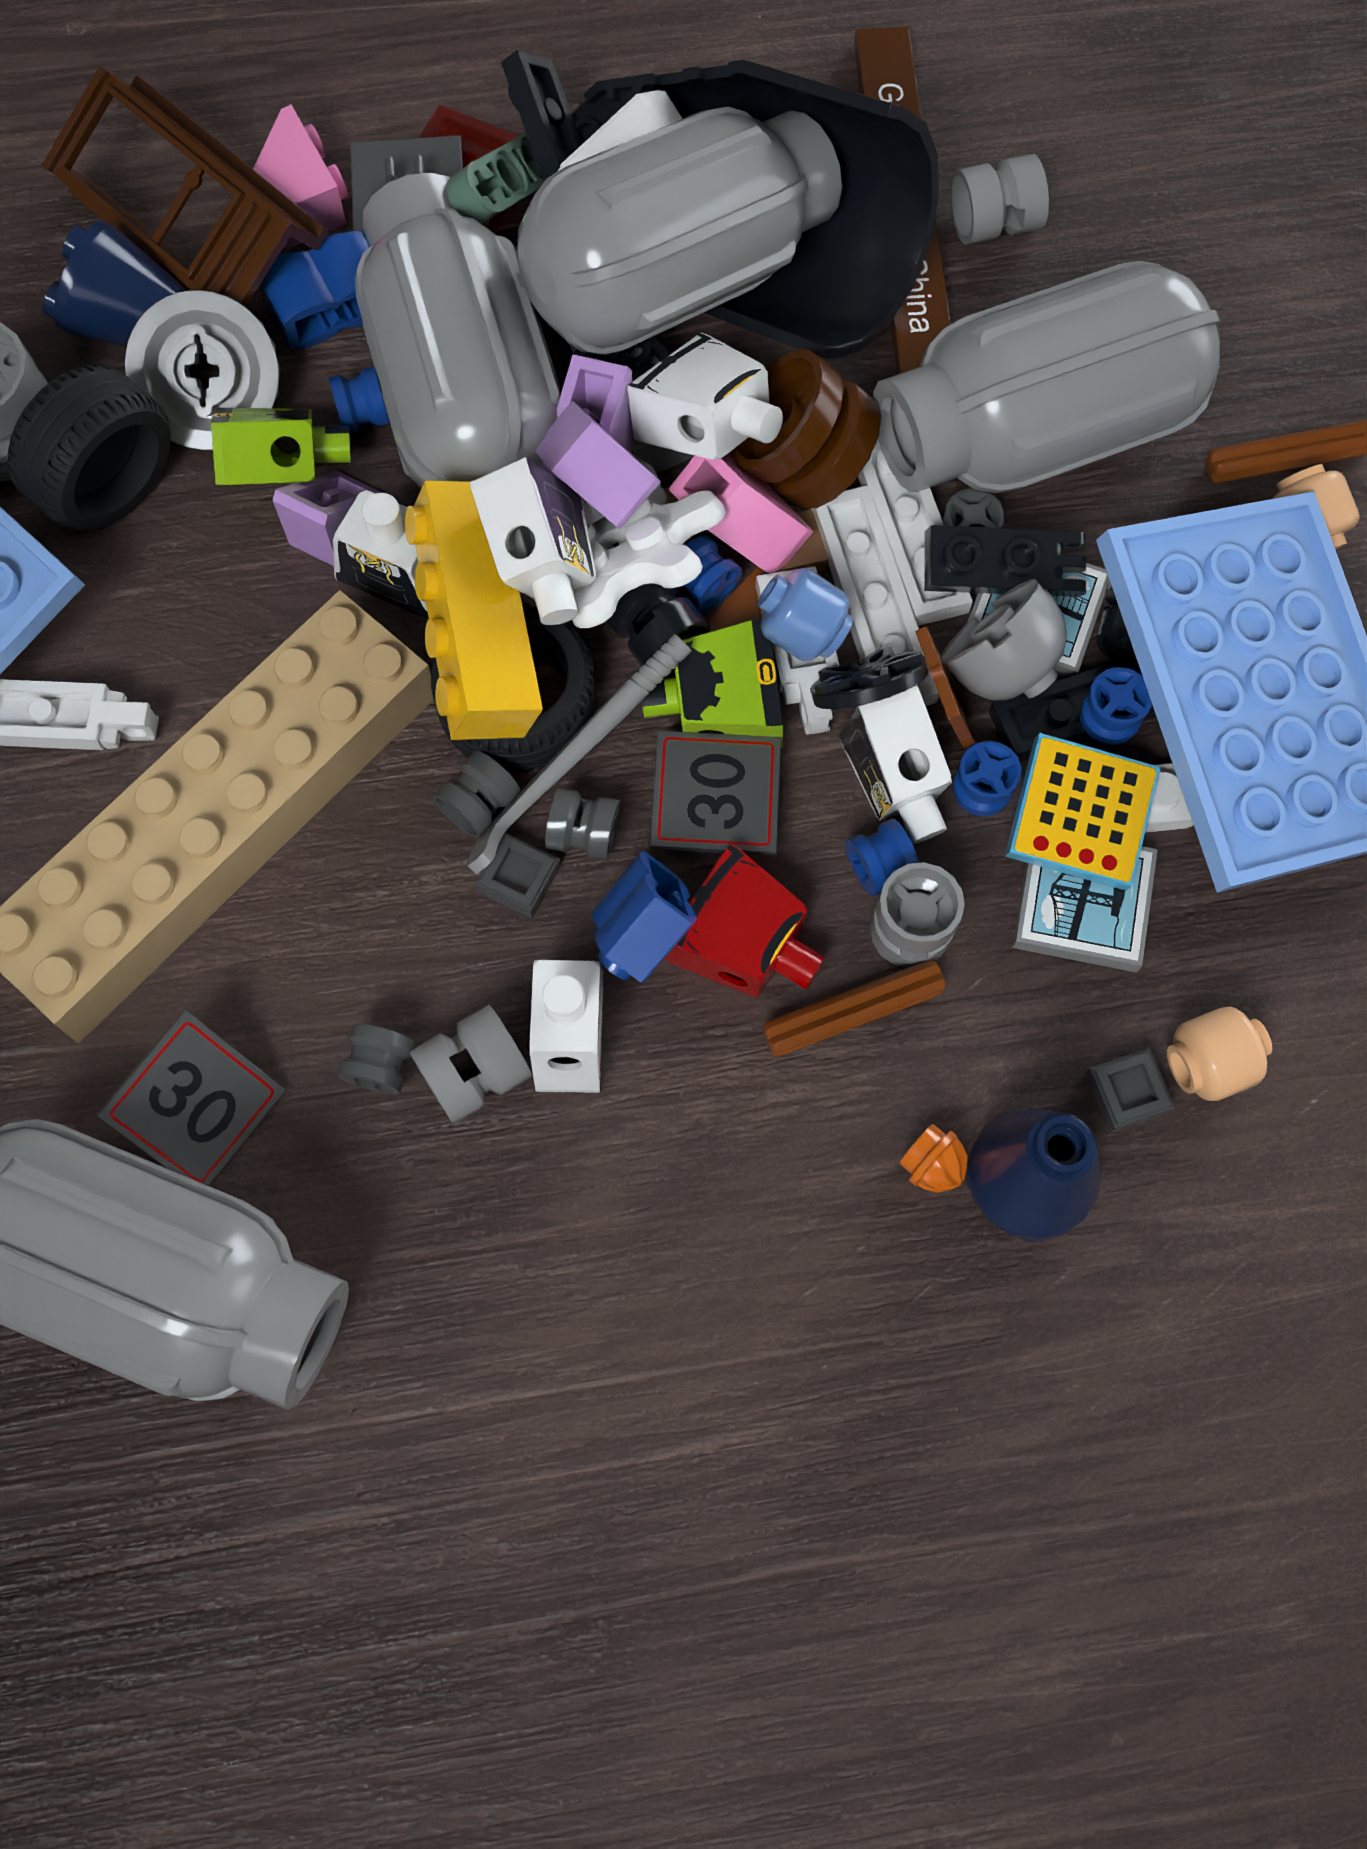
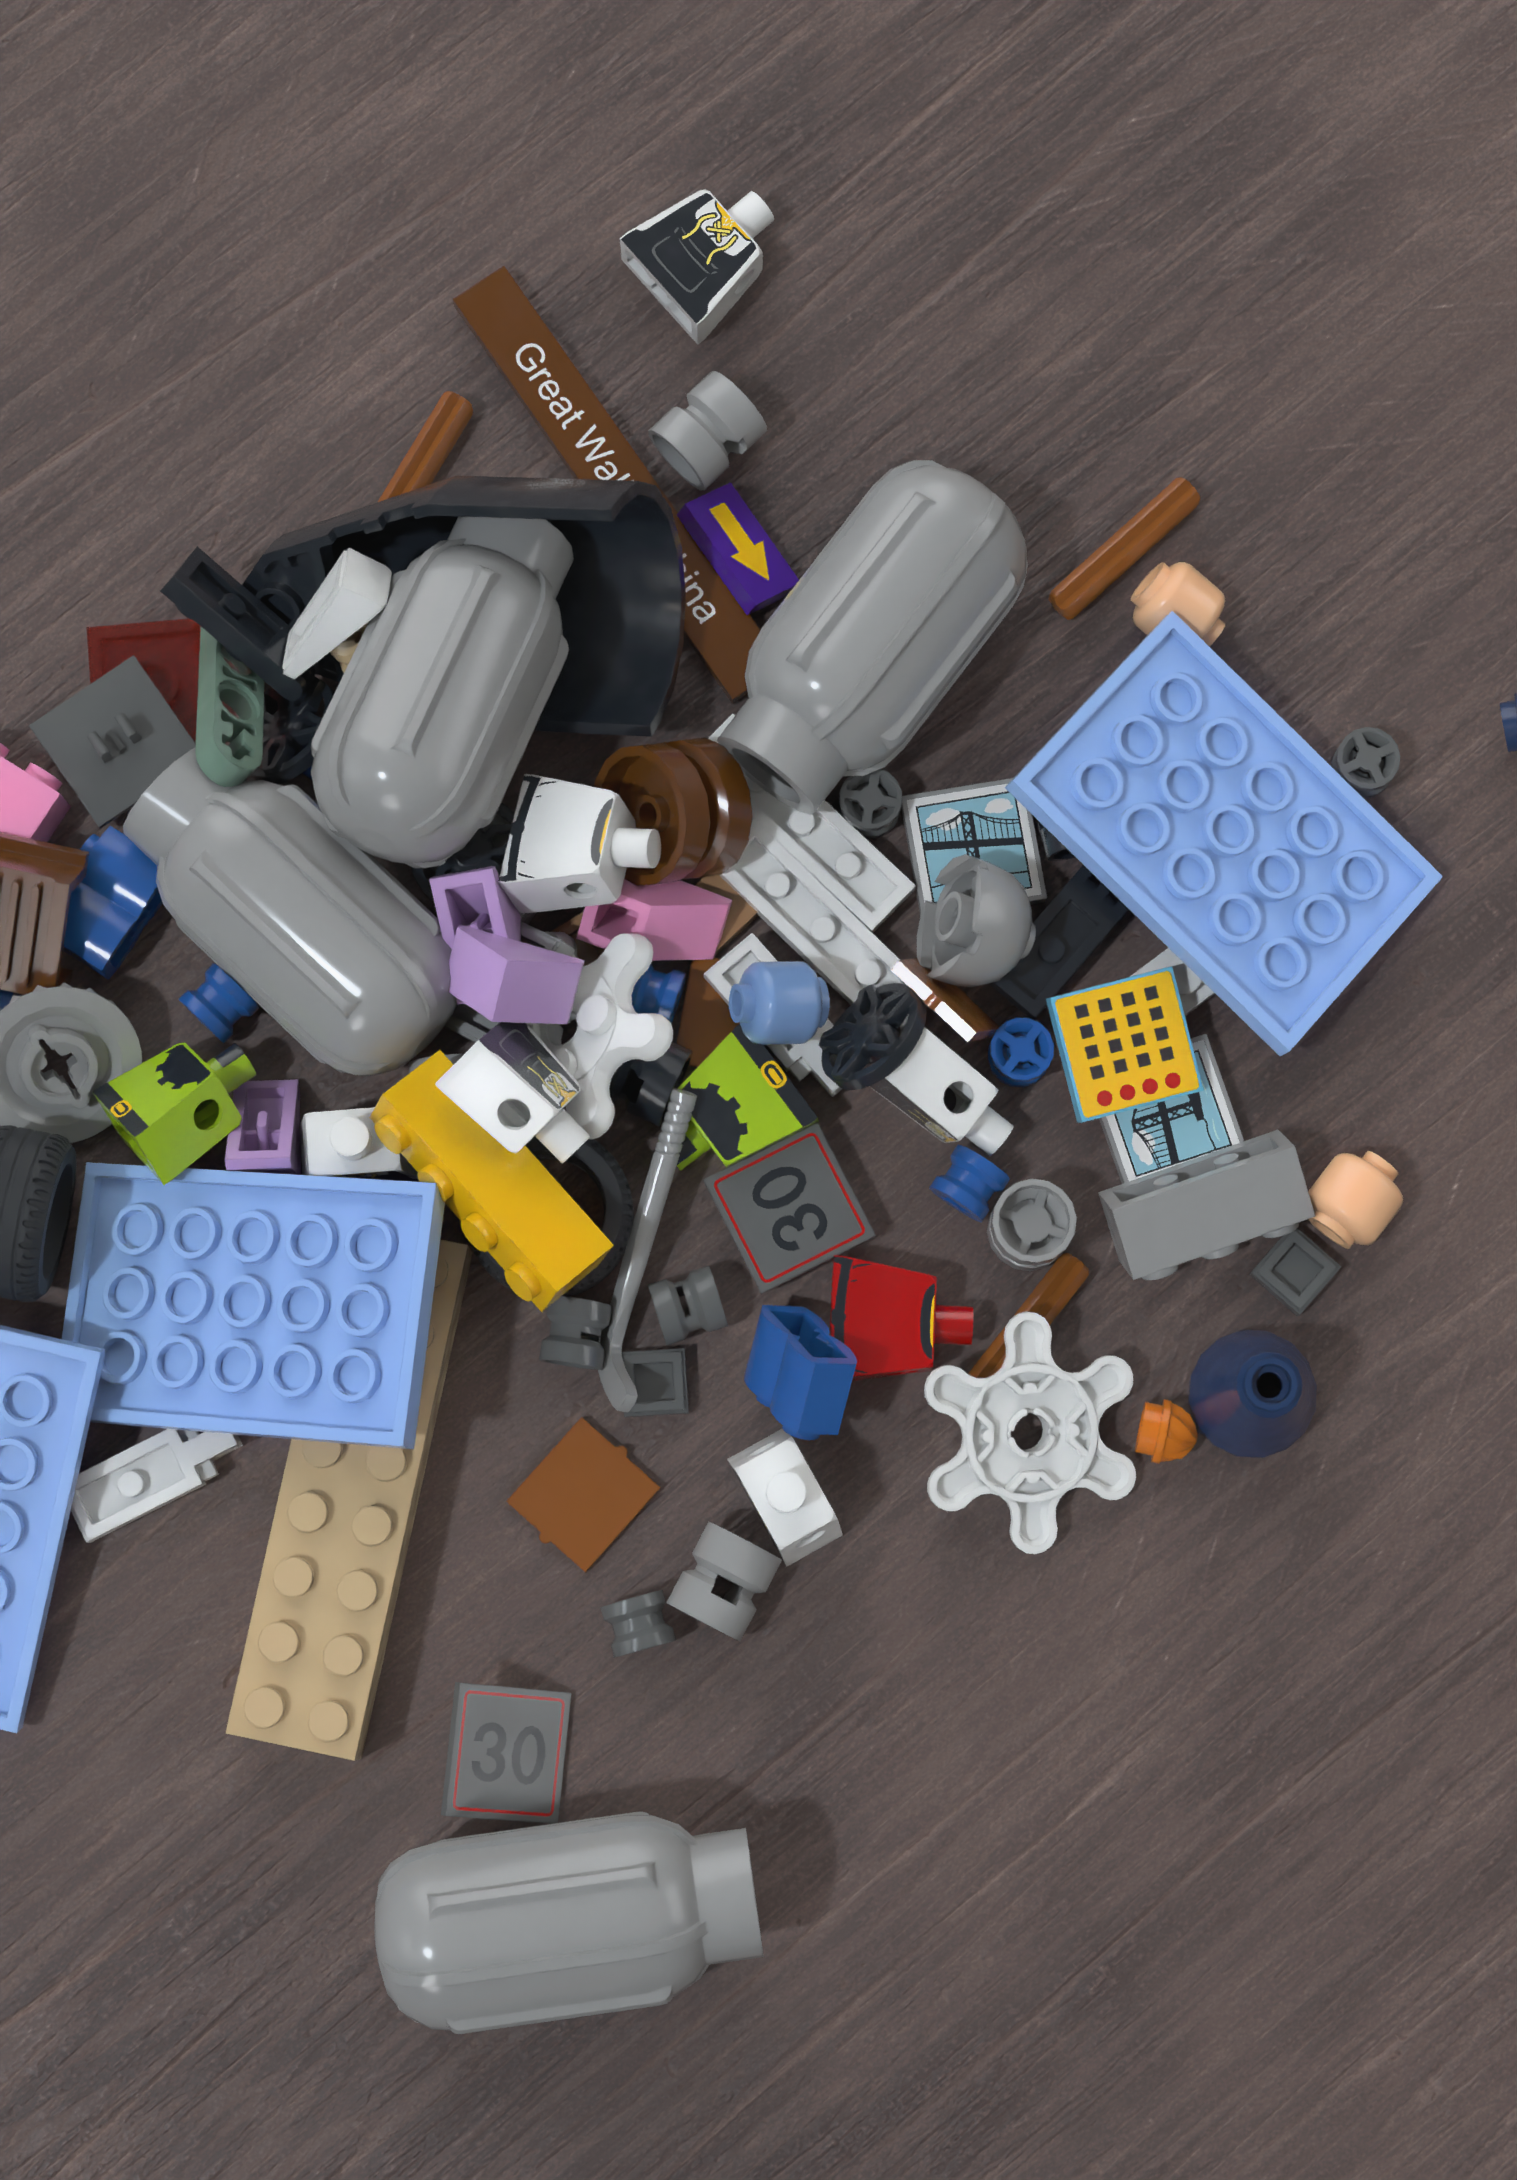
camera: 30 degrees left, 10 degrees up
black hinge [924,525,1086,597] -> none
blue wheel [1080,667,1152,745] -> none
none -> light blue plate [62,1162,445,1449]
none -> dark orange piece [506,1417,661,1573]
none -> torso [620,189,774,345]
none -> dark purple tile [677,482,799,615]
none -> white plate [924,1311,1136,1554]
none -> light grey brick [1098,1130,1315,1280]

